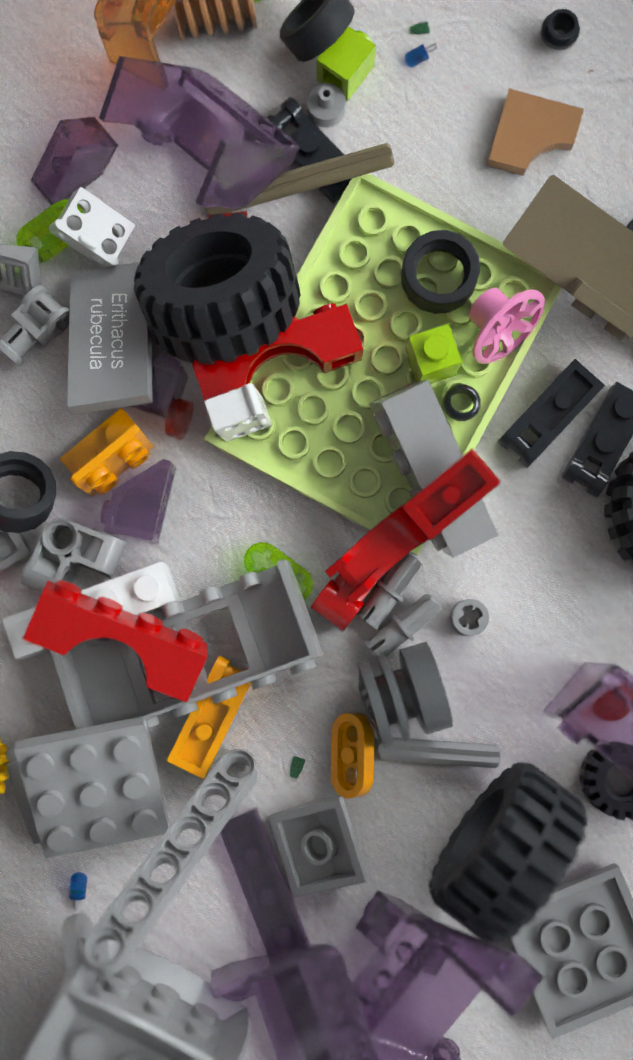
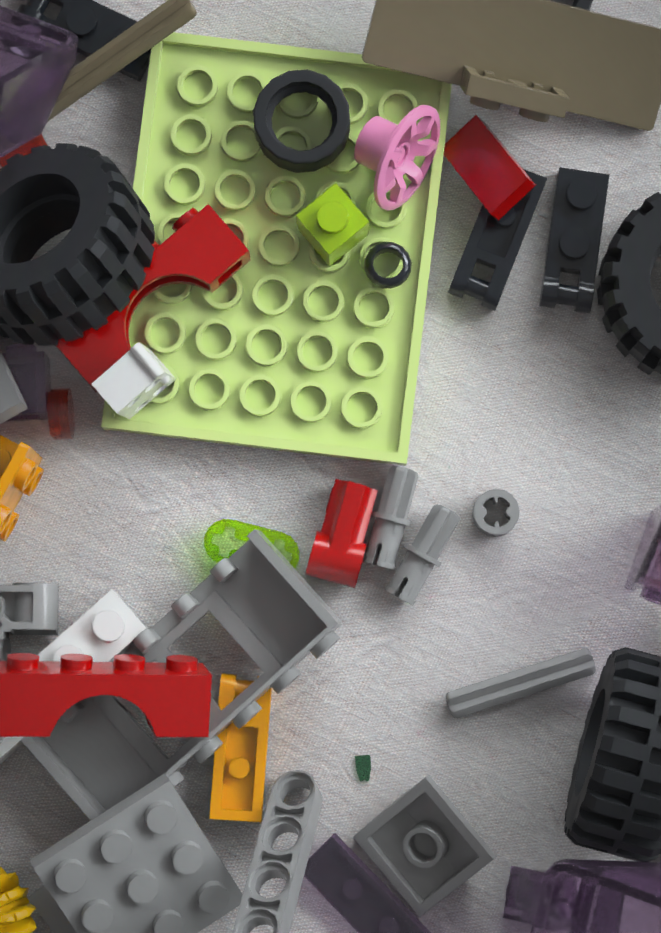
camera: 25 degrees left, 0 degrees up
clear purple slope [101,459,176,545] -> none
red piece [325,448,500,603] -> none
light orange plate [331,713,374,799] -> none
dark grey wheel [357,642,453,748] -> none
light grey wedge [369,380,499,558] -> none
none -> red tile [444,115,536,220]

